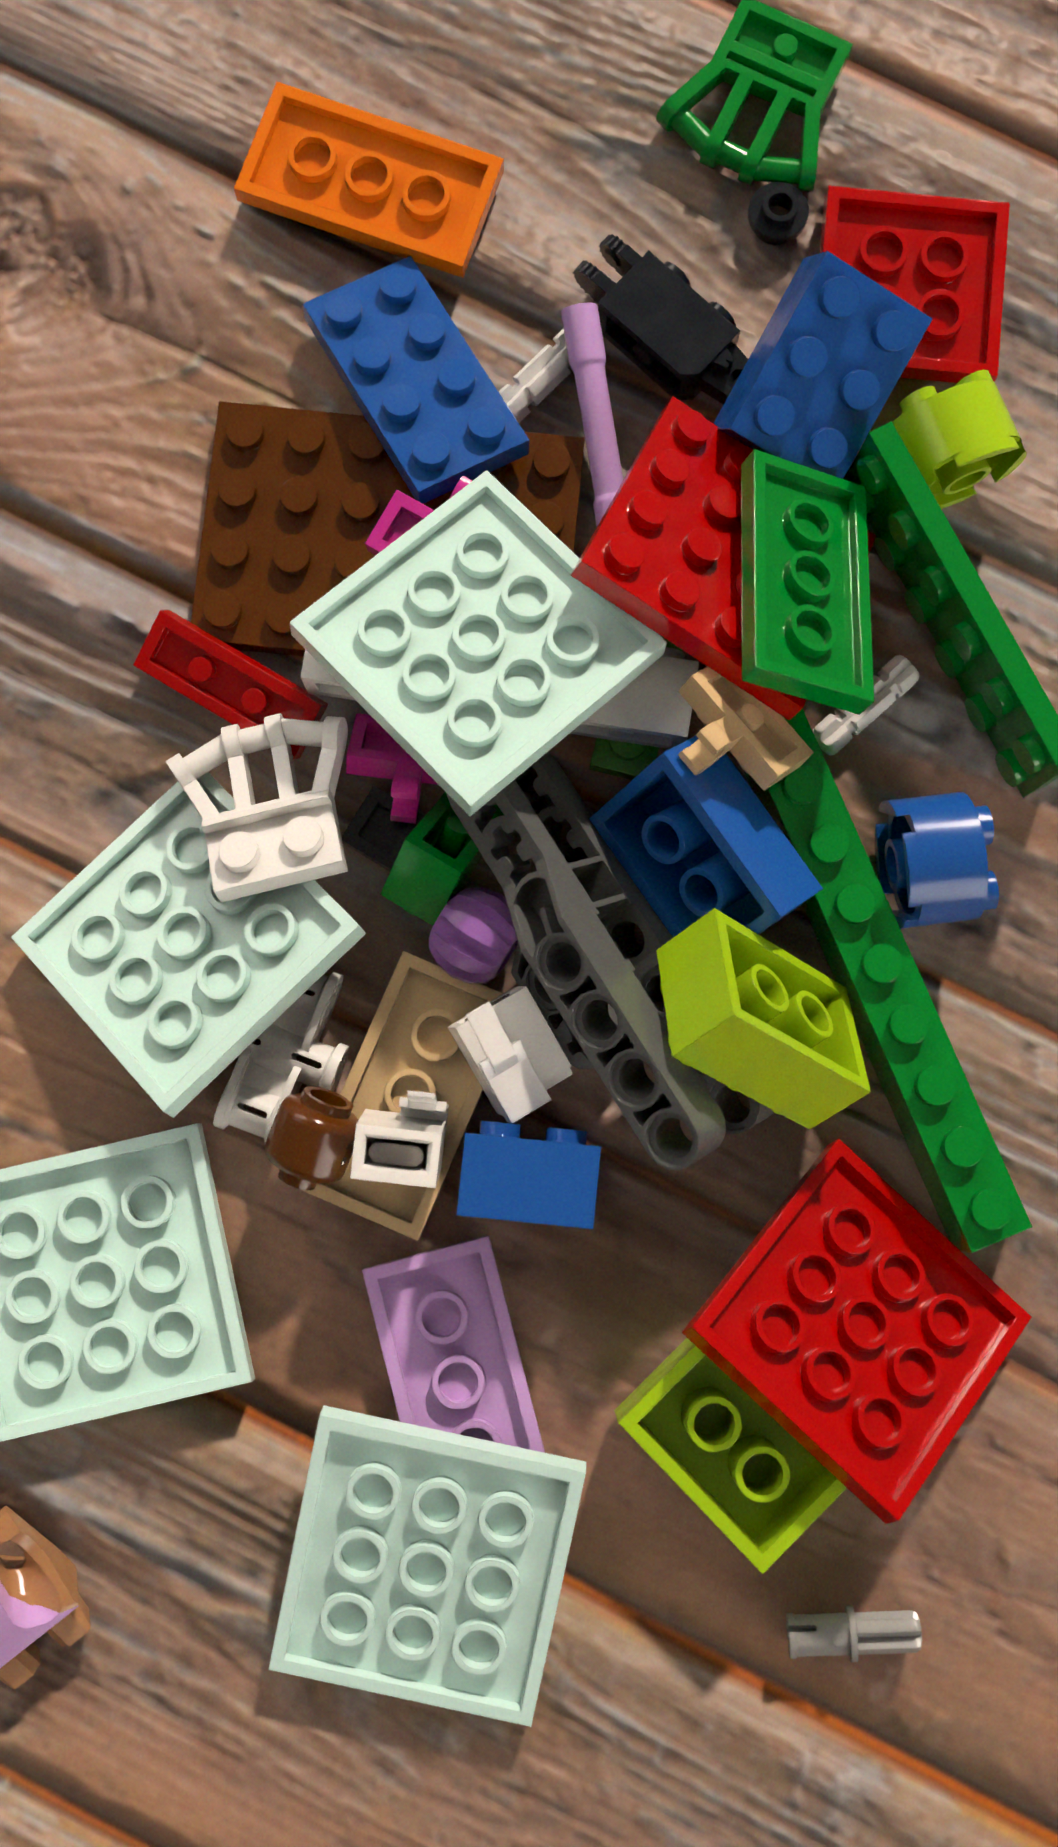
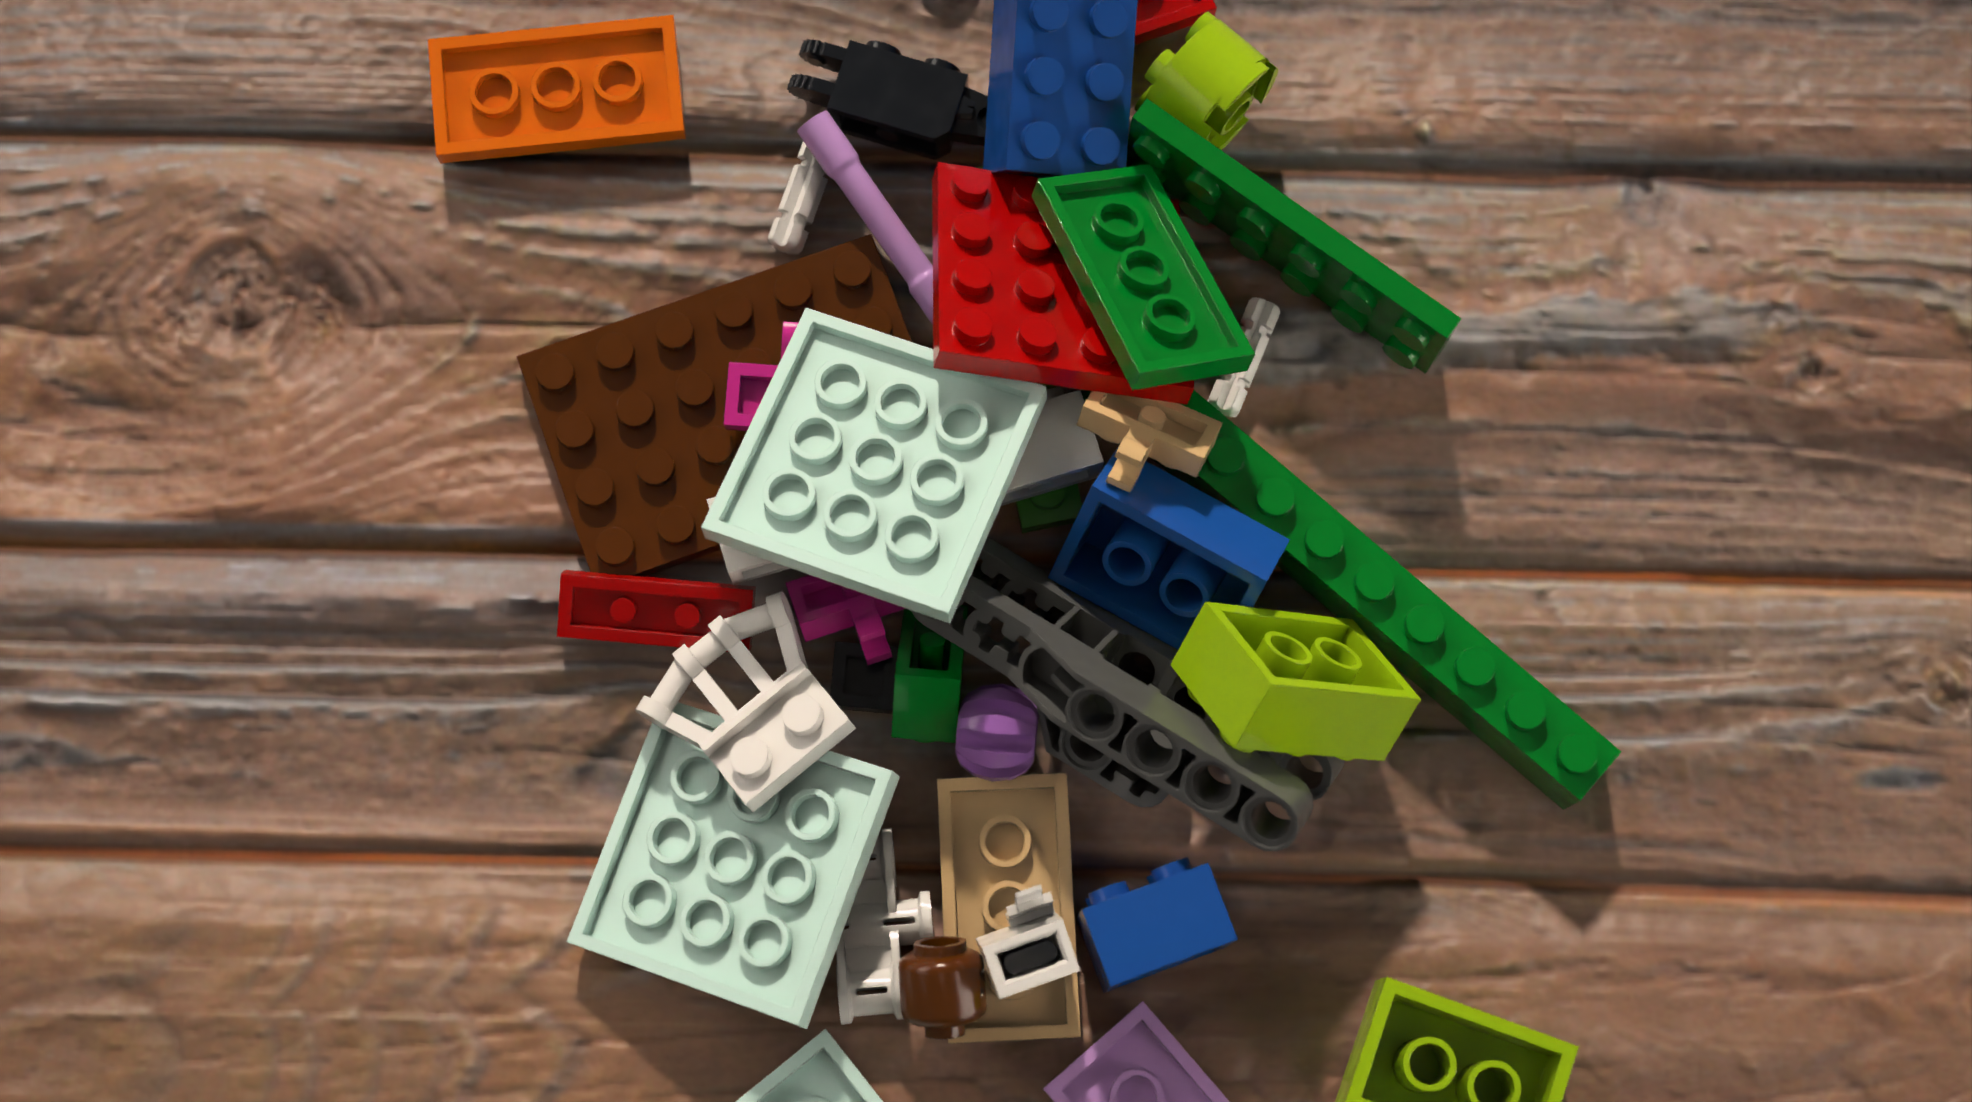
camera: 25 degrees left, 5 degrees down
blue plate [302,256,529,504] -> none
white piece [448,986,573,1124] -> none
red plate [681,1138,1032,1524] -> none
blue brick [874,792,999,929] -> none

